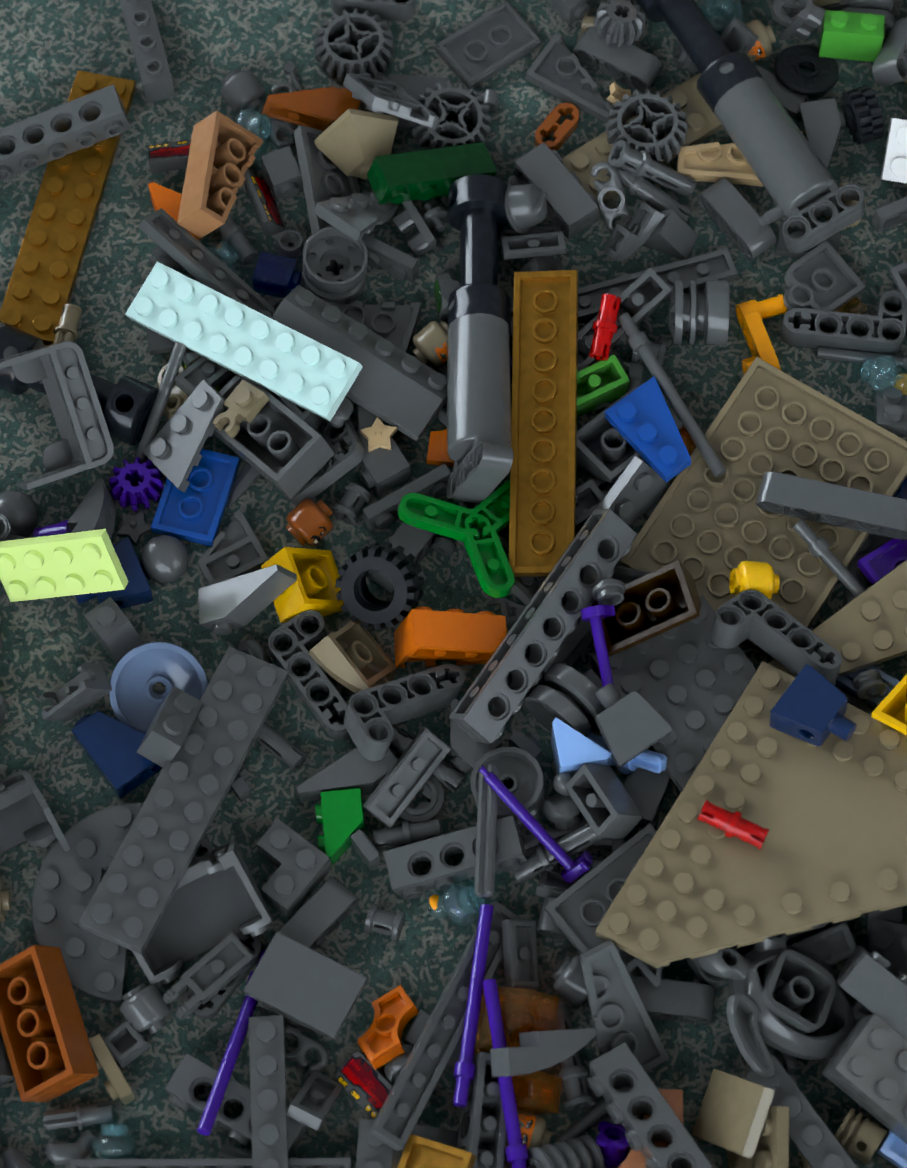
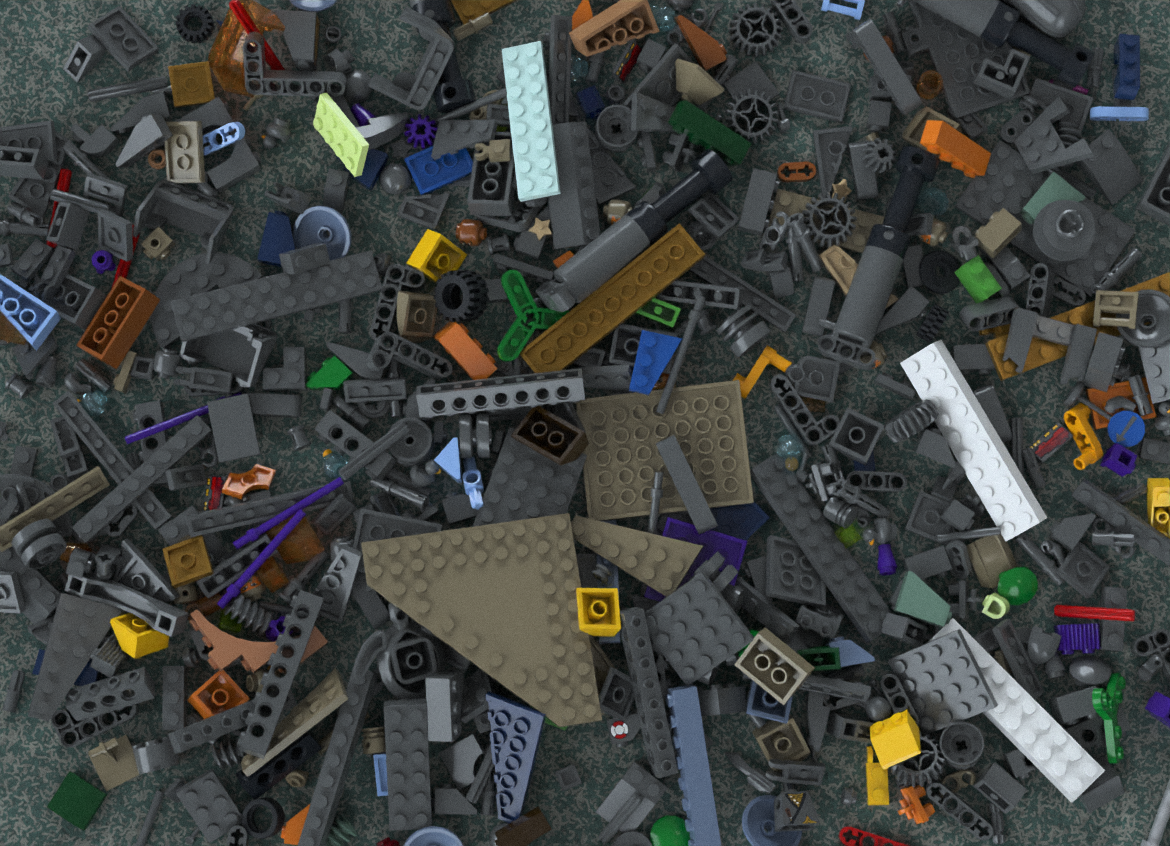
camera: 45 degrees right, 15 degrees up
dark grey slope [199,564,297,635] -> none
dark grey wing [343,73,439,128] -> none
dark purple piece [479,766,593,883] -> none
dark grey slope [490,1028,597,1077] -> none
dark grey piece [504,175,548,235] -> none
dark grey brick [564,764,644,839] -> none
dark purple piece [580,605,616,687] -> none
red pin [588,294,622,361] -> none
dark grey plate [592,578,625,606] -> none
dark grey torso [595,682,673,769] -> none
dark tan tile [691,1068,775,1159] -> none
red pin [697,800,770,849] -> none
dark grey beam [710,590,842,686] -> none
yellow head [729,561,780,599] -> none
dark blue torso [770,663,857,746] -> none

